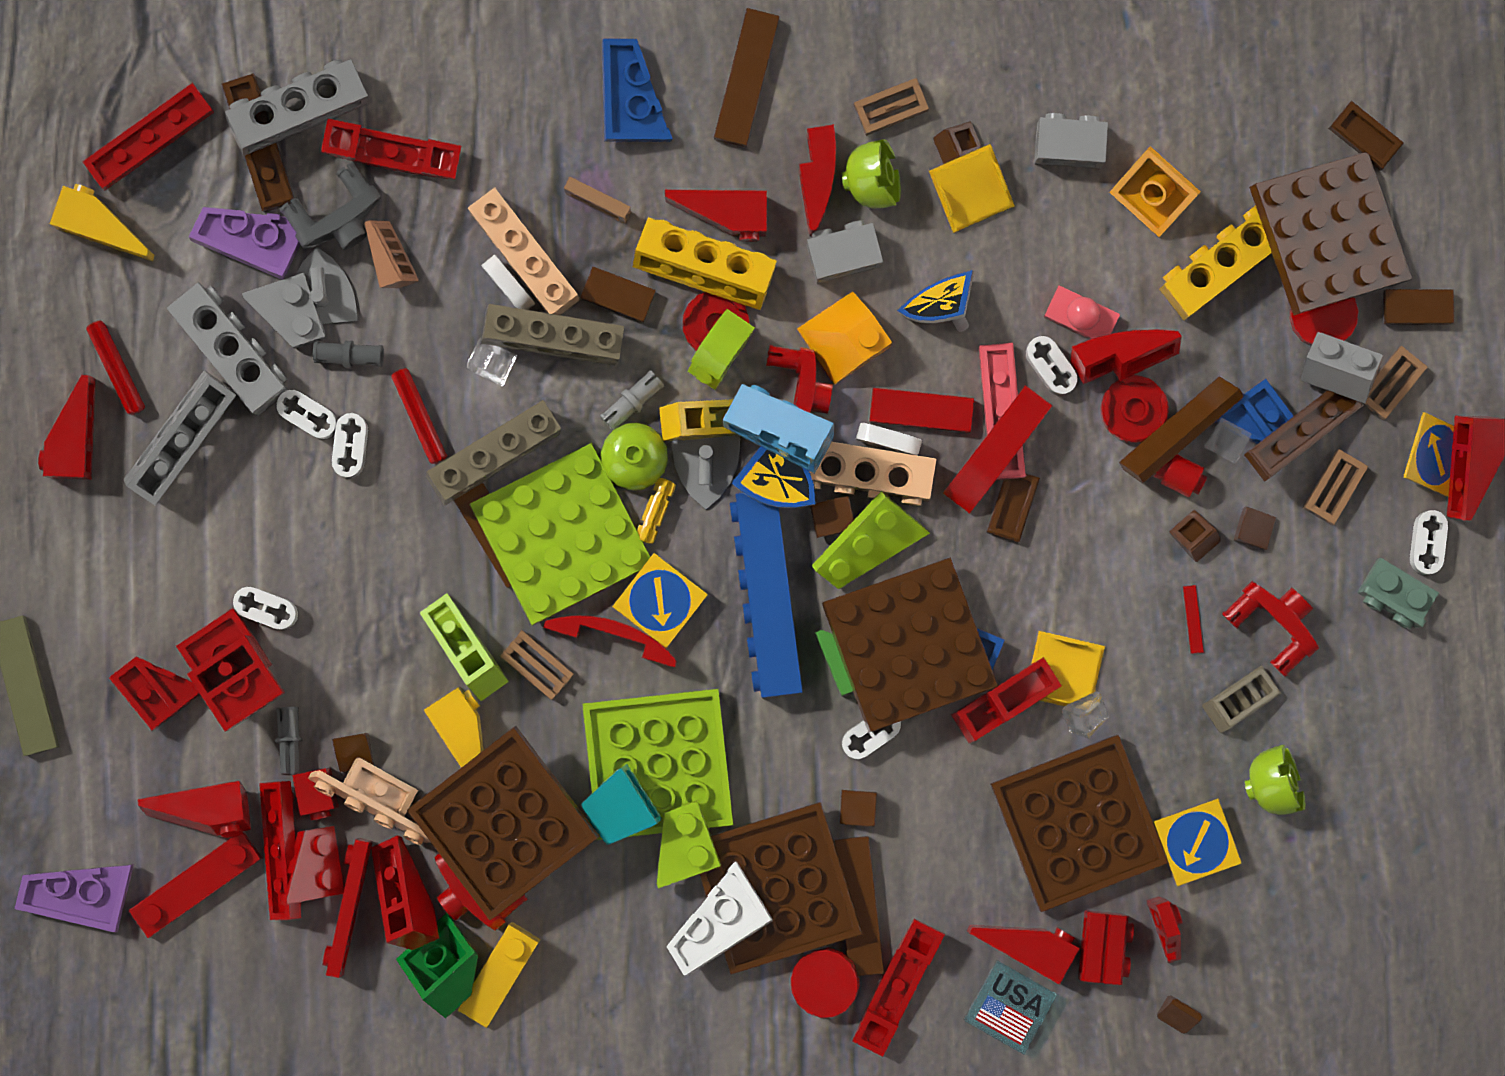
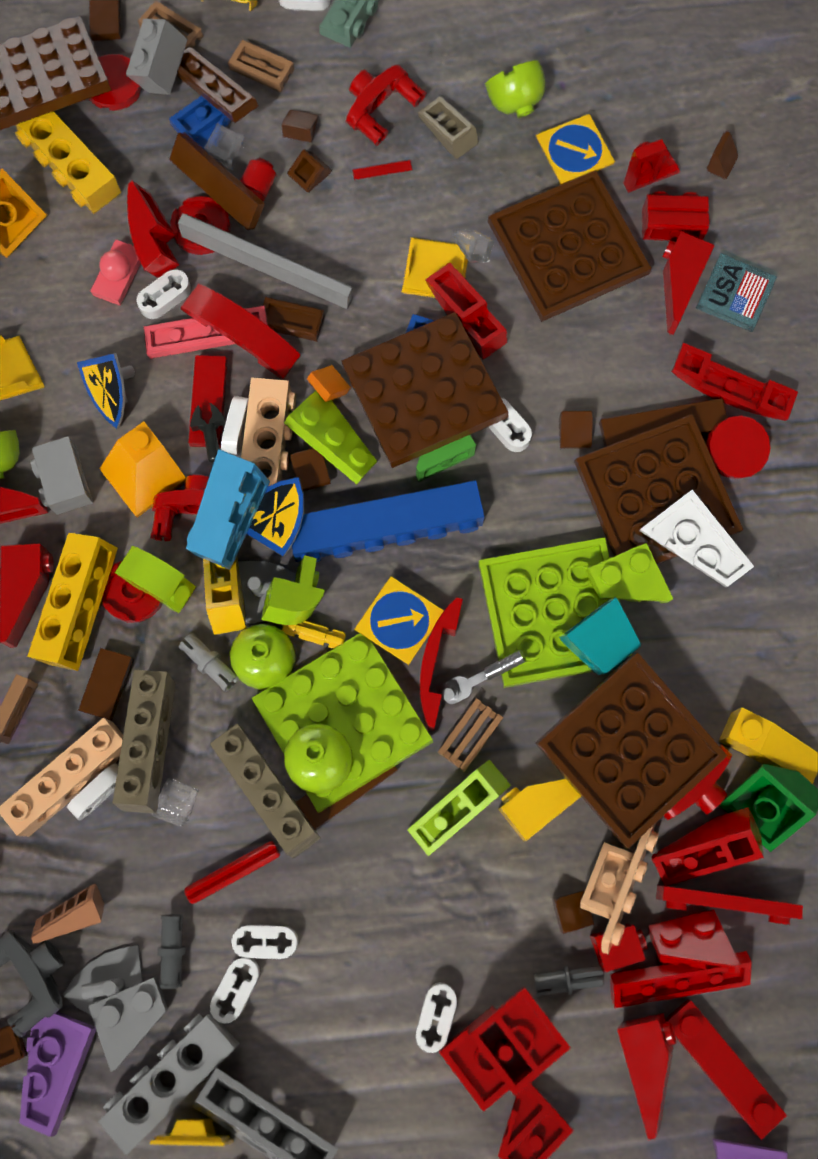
camera: 90 degrees left, 10 degrees down
none -> yellow piece [150,1119,234,1146]
none -> light grey tile [178,214,352,309]
none -> pearl dark grey bar [190,403,226,463]
none -> lime brick [261,555,325,626]
none -> lime cylinder [284,724,353,793]
none -> orange tile [307,365,351,402]
none -> flat silver piece [440,650,526,704]

